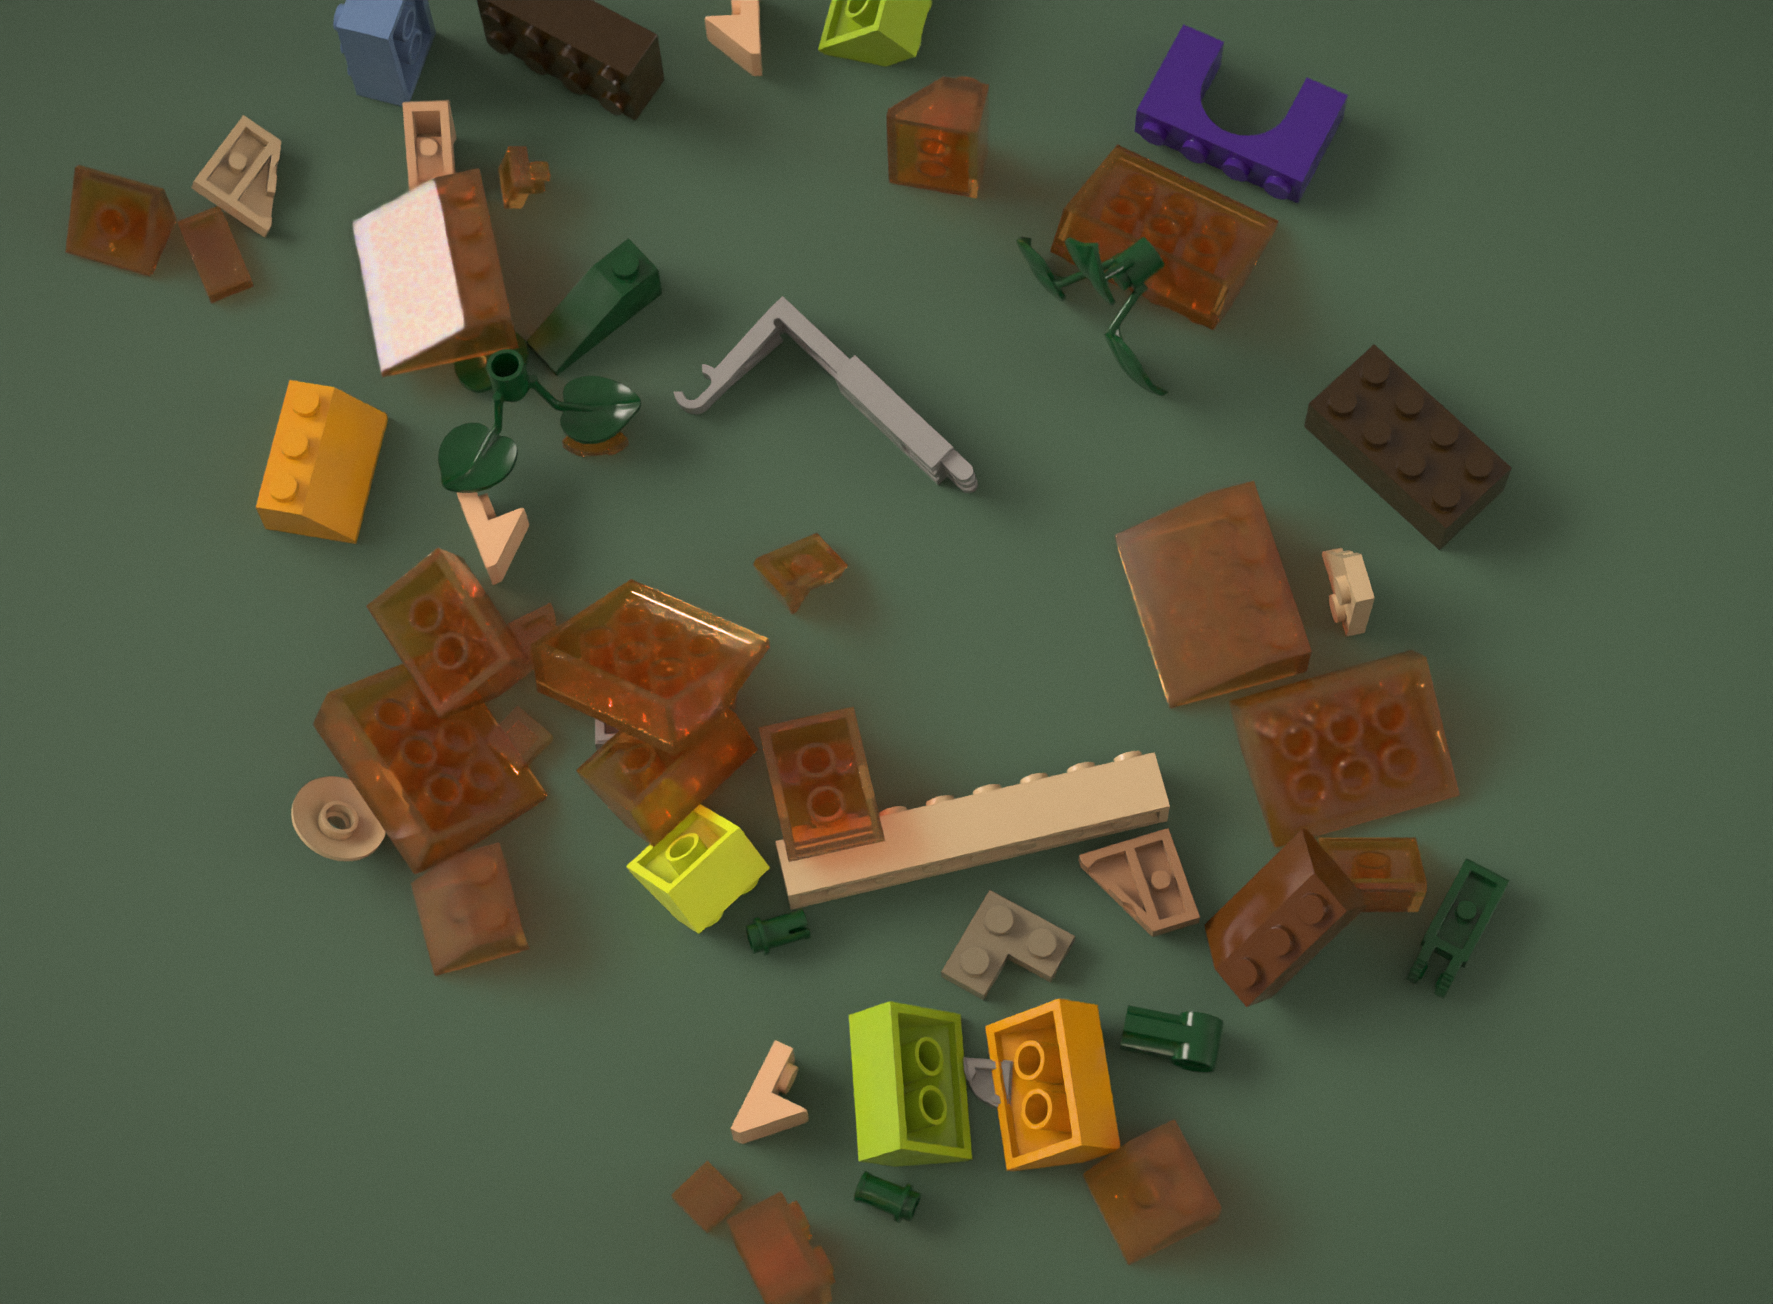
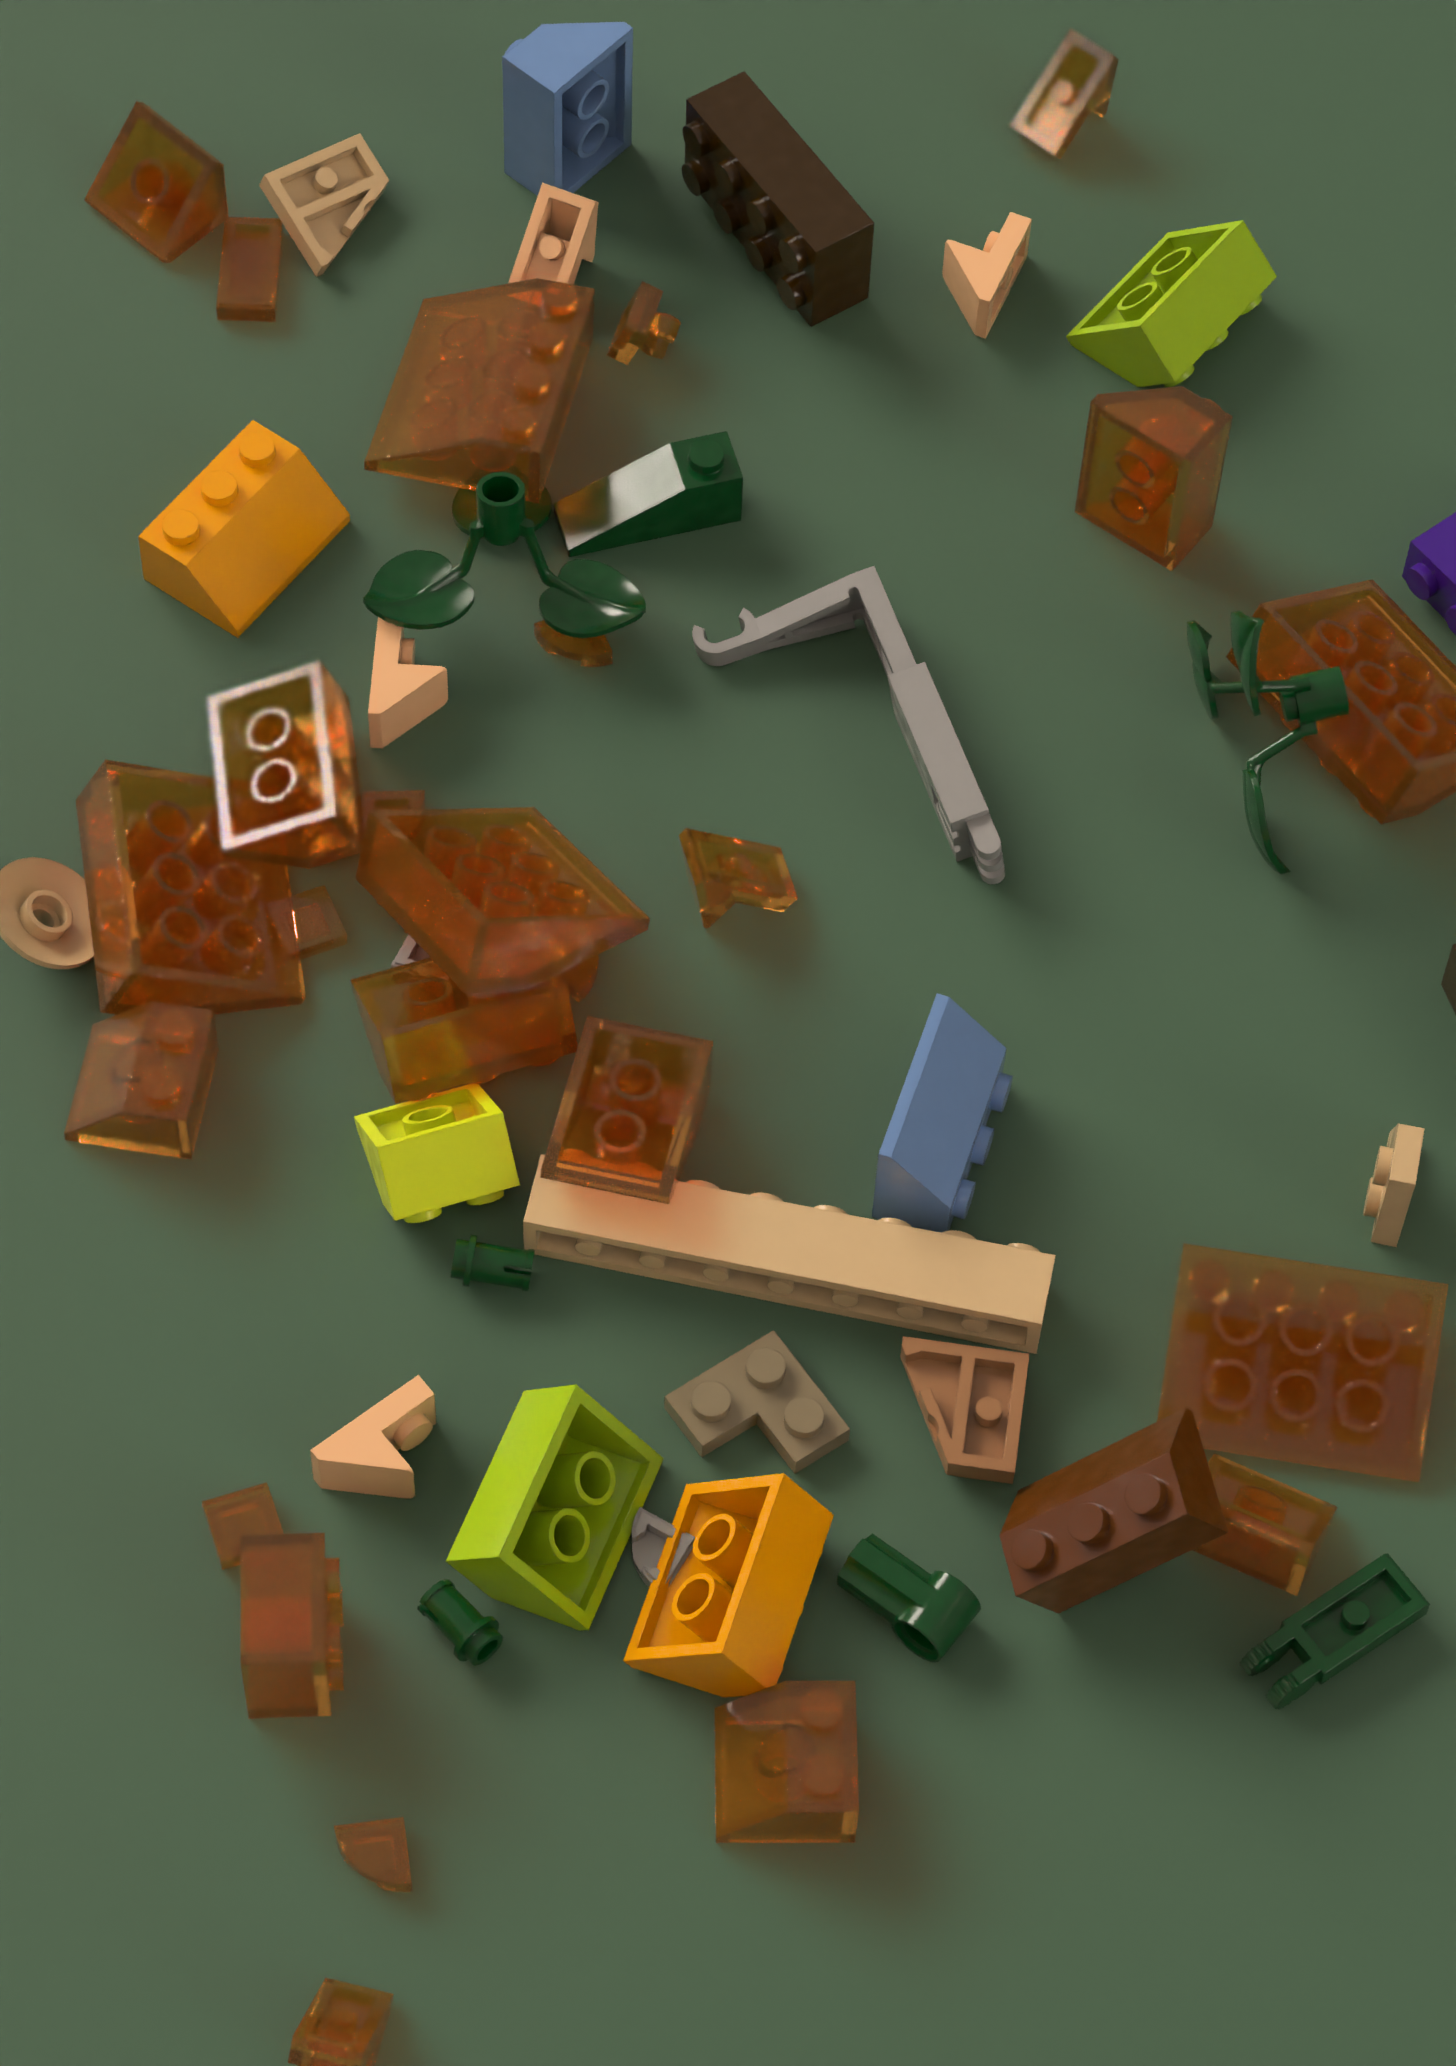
camera: 20 degrees right, 10 degrees down
clear orange slope [1115,481,1312,708] -> none
none -> medium blue slope [872,993,1013,1233]

